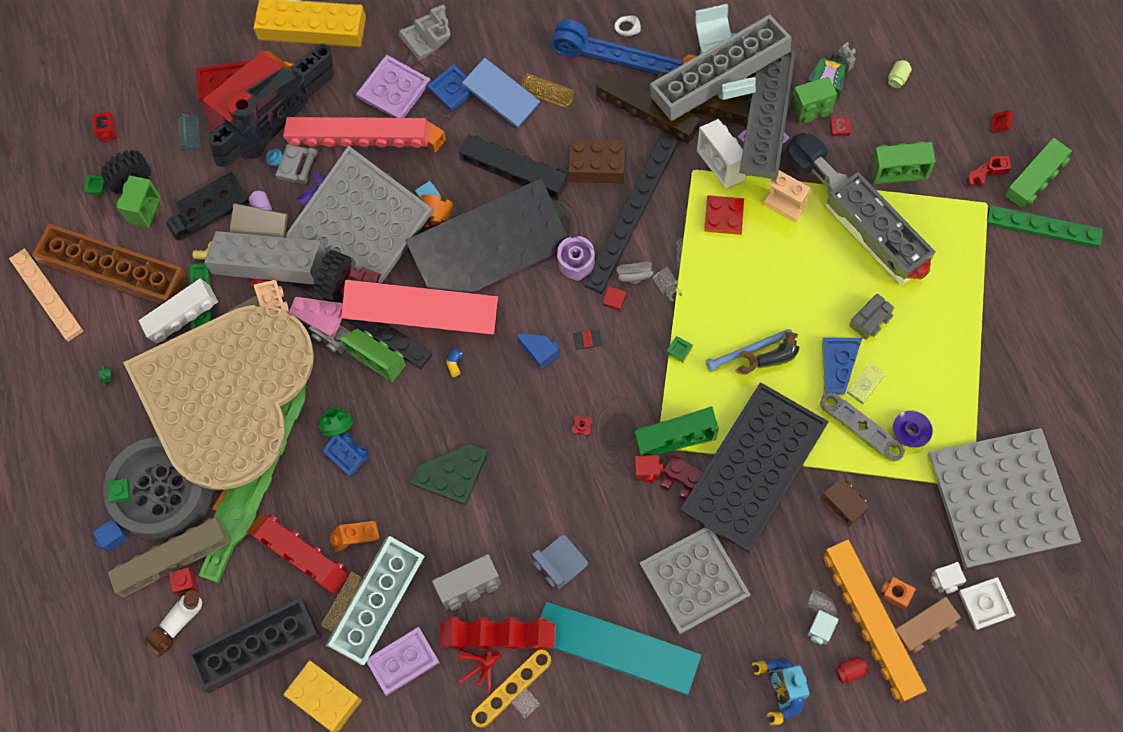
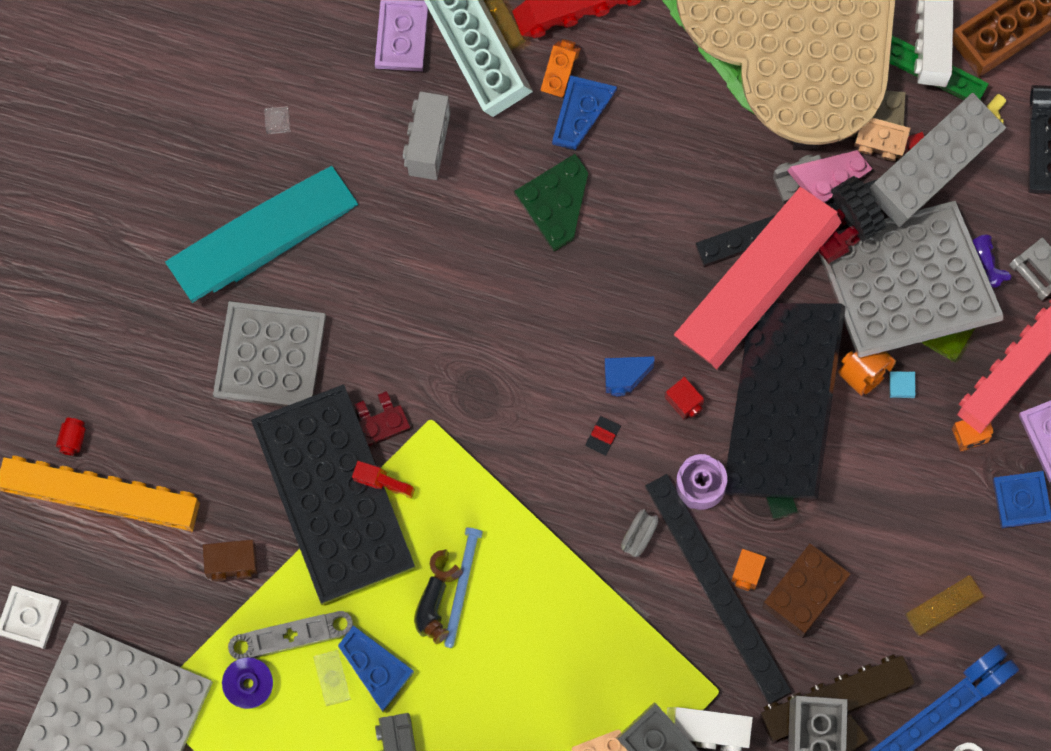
camera: 125 degrees right, 5 degrees up
dark tan tile [230,203,288,238] -> none
lavender brick [249,191,272,210] -> none
green piece [317,408,353,436] -> none
blue bracket [323,432,371,476] -> none
bright green slope [340,329,406,383] -> none
red brick [439,617,555,650] -> none
arm [446,348,463,377] -> none
red plant [457,649,501,695] -> none
black brick [459,134,567,200] -> none
medium blue tile [462,58,540,129] -> none
yellow beam [472,650,551,728] -> none
sand blue bracket [532,535,588,590] -> none
red plate [572,415,592,436] -> none
red tile [603,287,627,311] -> none
green wedge [634,406,719,456] -> none
red brick [635,455,663,483] -> none
clear plate [652,267,682,302] -> none
green plate [666,336,693,363] -> none
red plate [704,195,744,235] -> none
torso [752,658,809,725] -> none
clear brick [806,589,838,618] -> none
light aqua brick [807,610,839,645] -> none
orange brick [881,577,916,610] -> none
medium nougat brick [895,597,961,653] -> none
white brick [931,562,966,594] -> none
none -> red piece [352,461,415,499]
none -> blue wing [552,75,617,150]
none -> red brick [665,377,704,420]
none -> orange brick [731,549,766,591]

